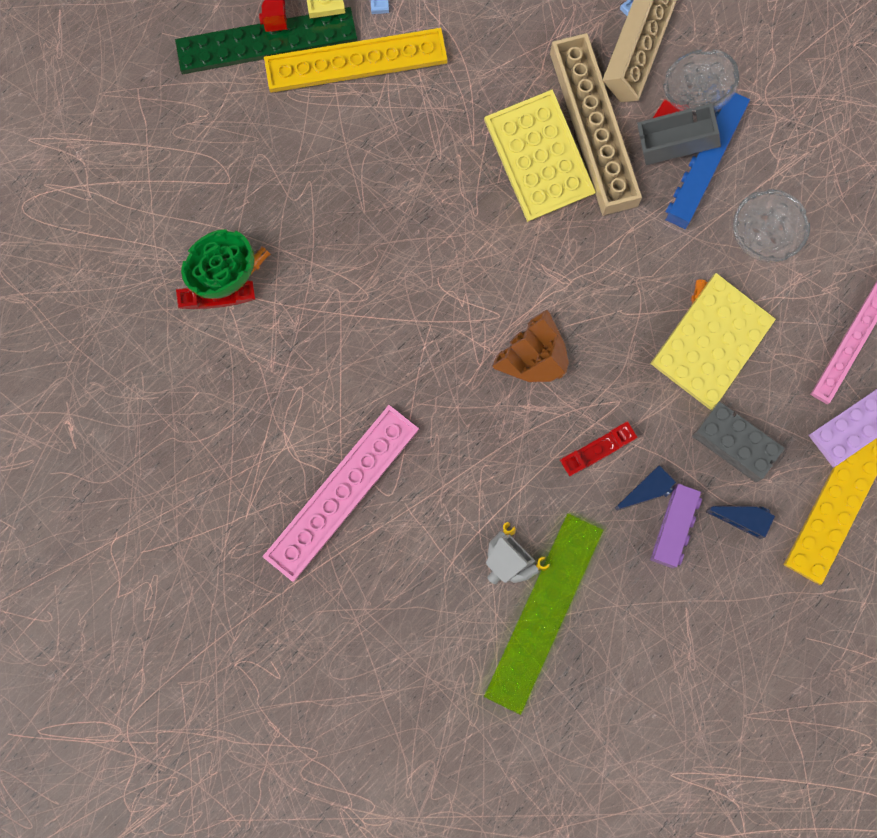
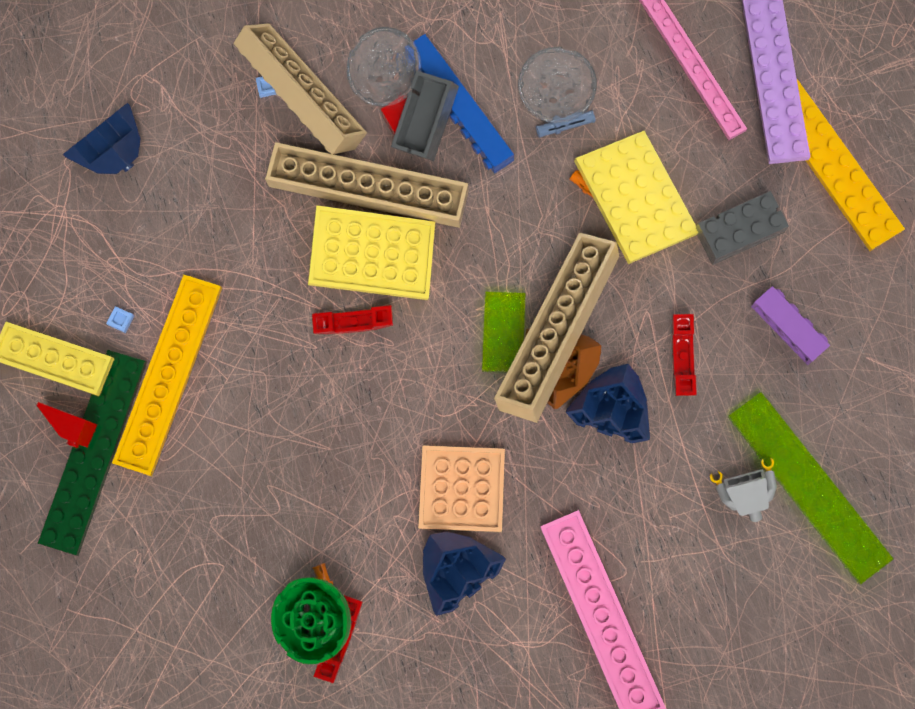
camera: 55 degrees left, 0 degrees up
dark blue slope [615,465,676,511] -> none
dark blue slope [706,506,775,539] -> none
none -> red slope [312,305,393,334]
none -> light nougat plate [418,446,505,532]
none -> dark blue brick [423,532,506,616]
none -> clear neon green plate [482,291,526,373]
none -> tan brick [494,233,619,423]
none -> sand blue pin [536,110,595,138]
none -> dark blue brick [566,364,650,443]

